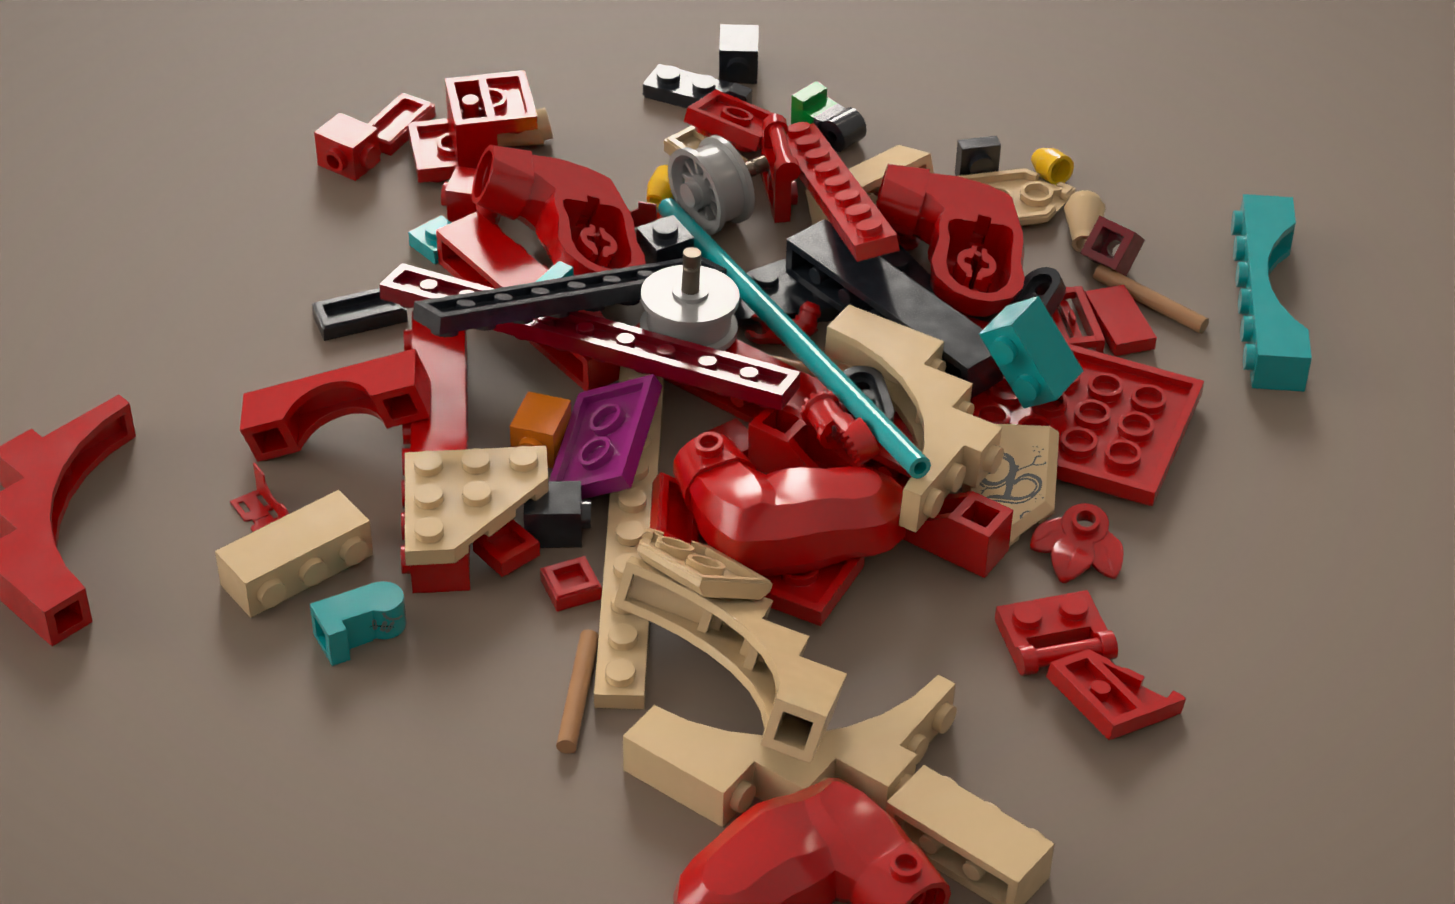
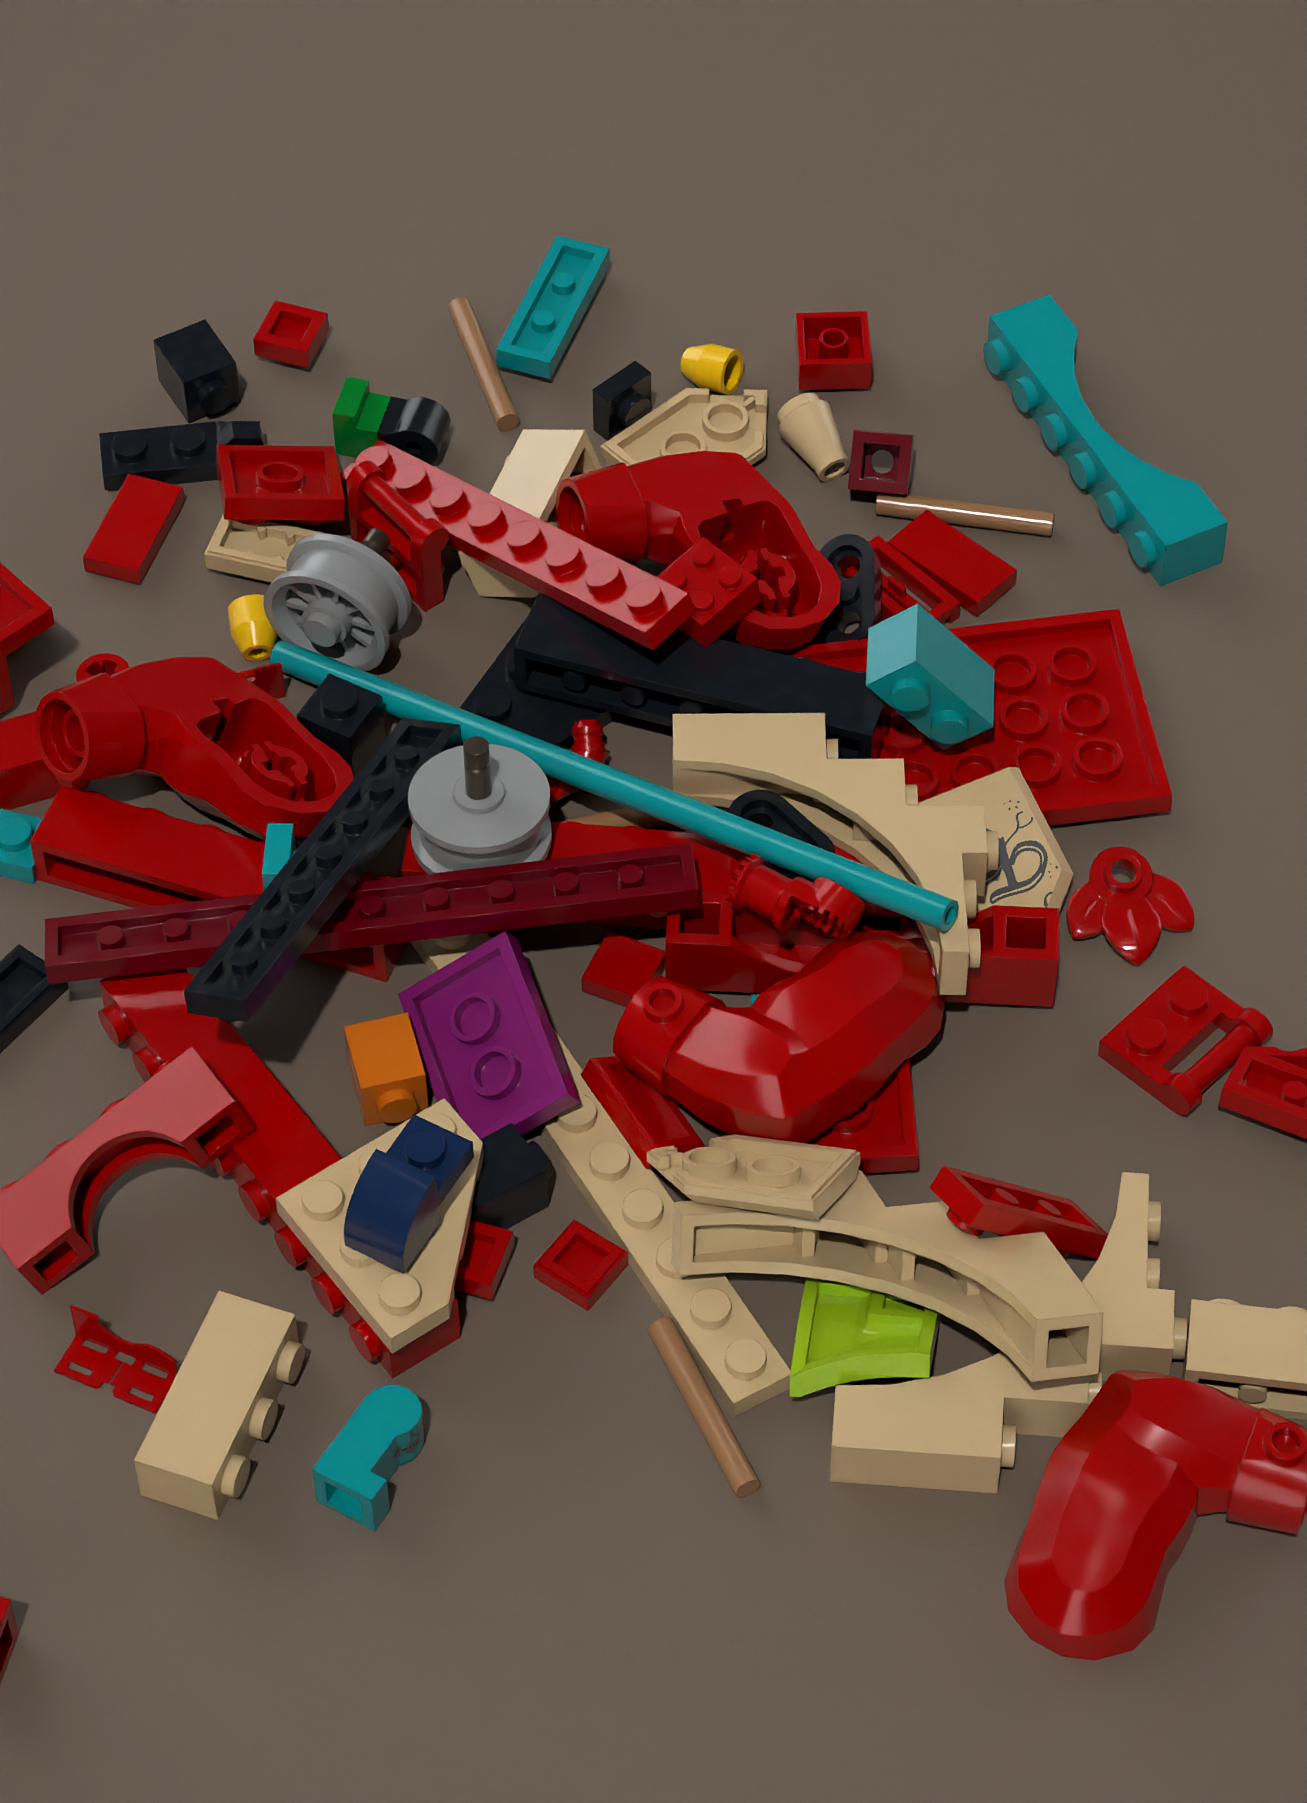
camera: 30 degrees left, 10 degrees up
none -> red tile [83,474,185,585]
none -> red plate [253,300,329,368]
none -> dark blue brick [344,1115,474,1274]
none -> medium nougat bar [448,297,519,431]
none -> teal plate [496,235,610,379]
none -> red piece [657,537,761,648]
none -> lime plate [789,1277,941,1398]
none -> red piece [795,311,872,390]
none -> red plate [929,1165,1108,1259]

